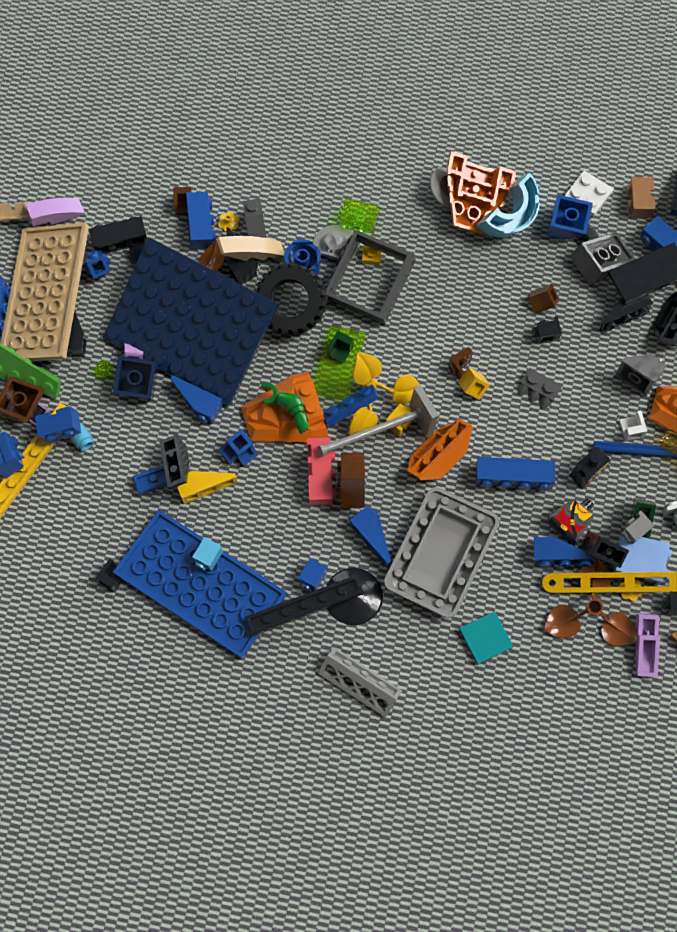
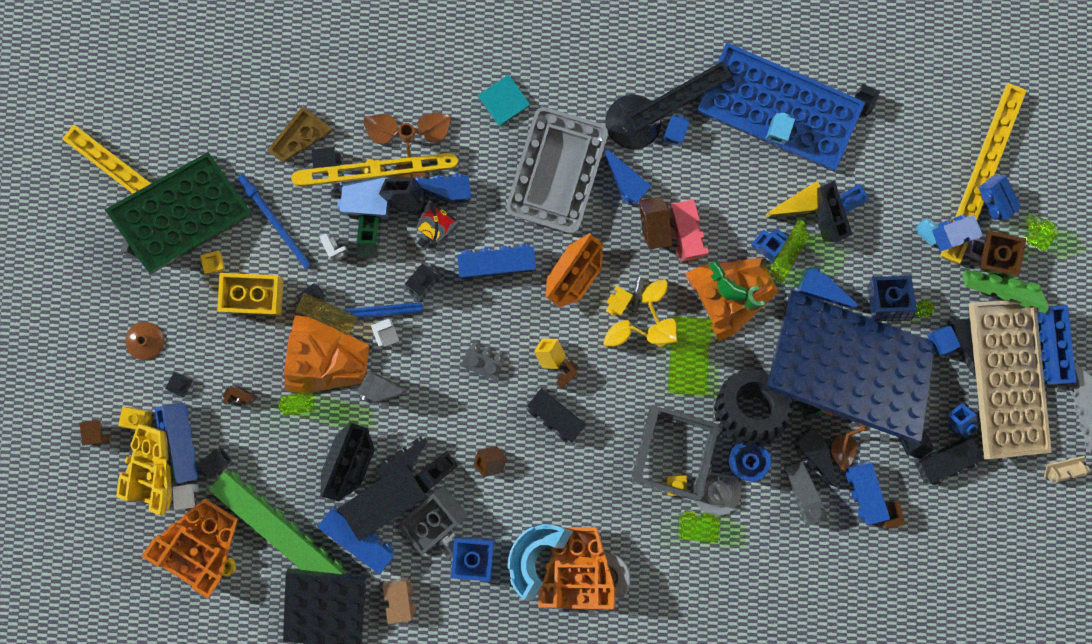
camera: 165 degrees right, 15 degrees up
lavender slope [25,198,85,227] -> none
lavender slope [124,344,143,360] -> none
tan slope [216,236,284,261] -> none
yellow plant [218,212,240,232] -> none
light grey tile [318,385,439,456] -> none
light grey fence [318,647,402,717] -> none
blue plate [324,384,379,427] -> none
dark green panel [327,331,354,364] -> none
black brick [532,316,562,344] -> none
white plate [565,171,614,218] -> none
light grey brick [621,511,654,544] -> none
lavender slope [635,613,660,677] -> none
none -> black slope [414,451,459,493]
none -> black brick [527,388,587,443]
none -> dark grey pin [631,277,645,313]
none -> clear neon green tile [770,219,810,284]
none -> blue brick [927,326,961,357]

